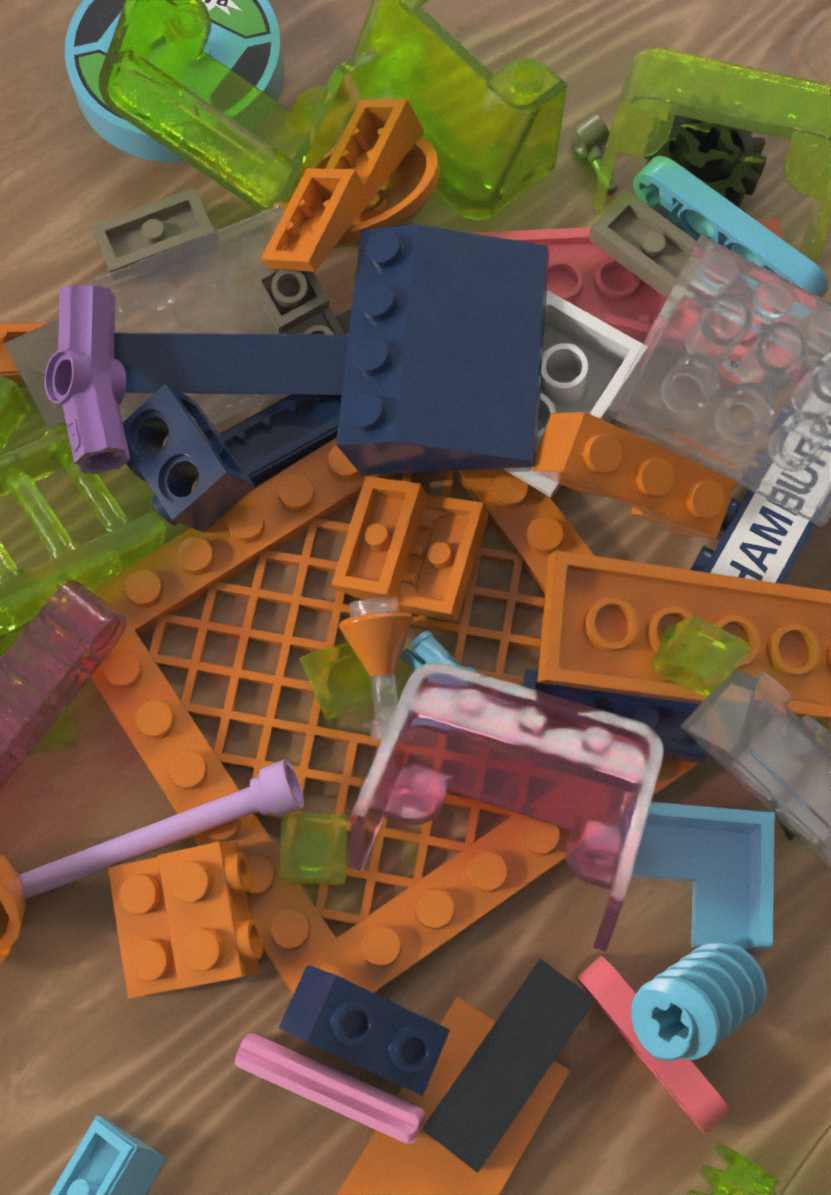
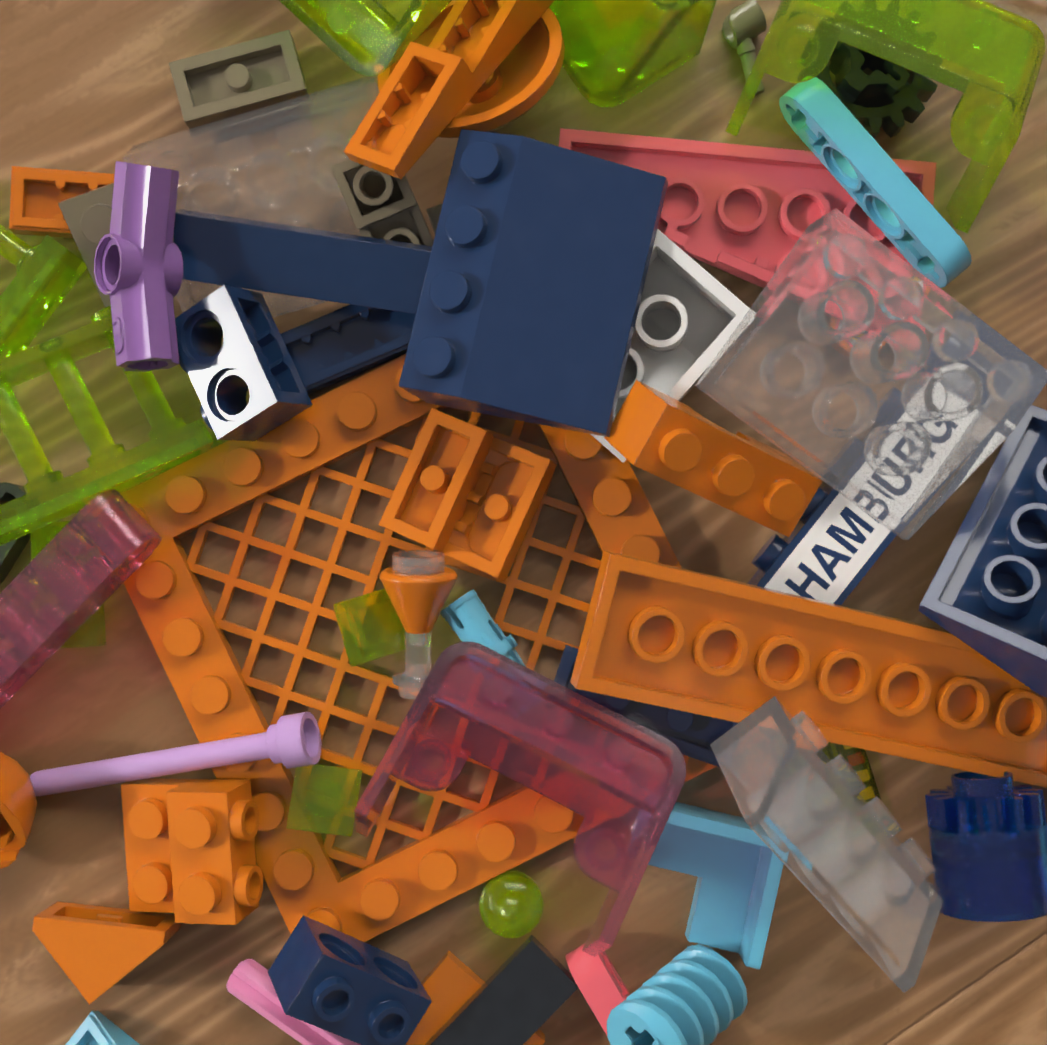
camera: 10 degrees right, 15 degrees up
dark tan plate [589,190,718,307] -> none
clear neon green slope [652,616,751,696] -> none
none -> orange slope [32,901,181,1005]
none -> clear neon green plate [479,871,543,938]

